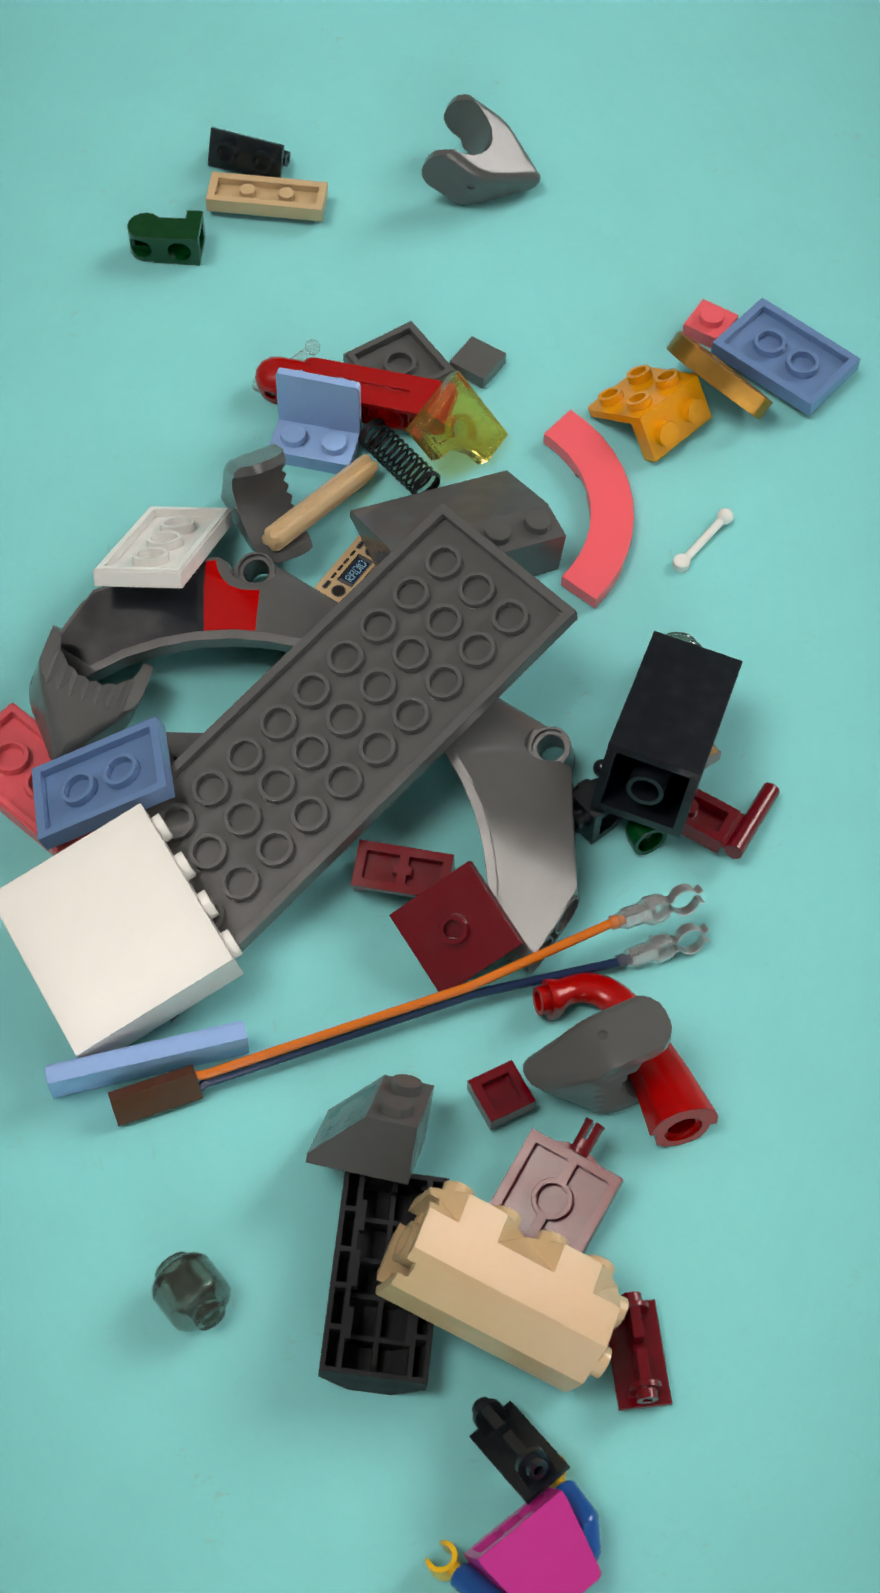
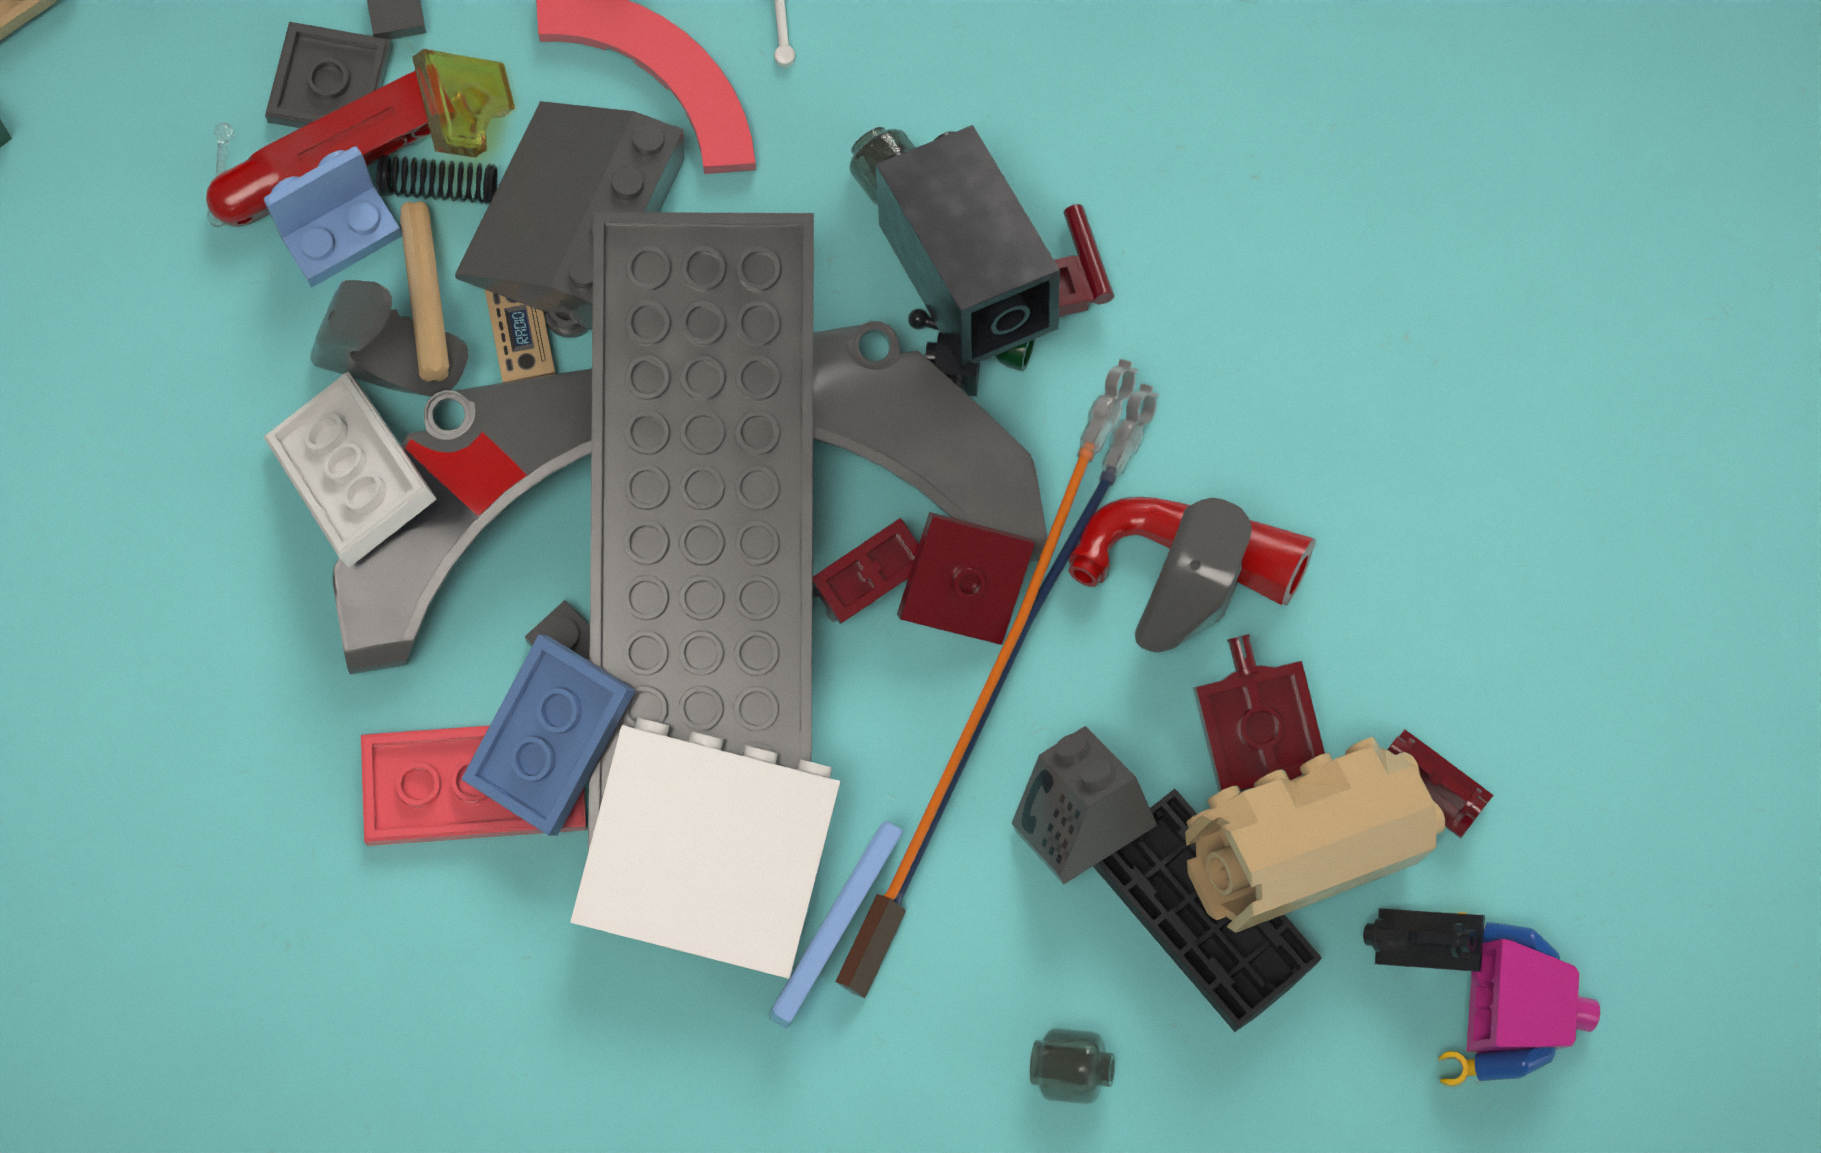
camera: 45 degrees left, 15 degrees up
dark grey animal [29,625,154,760] -> none
dark red plate [467,1060,536,1130] -> none

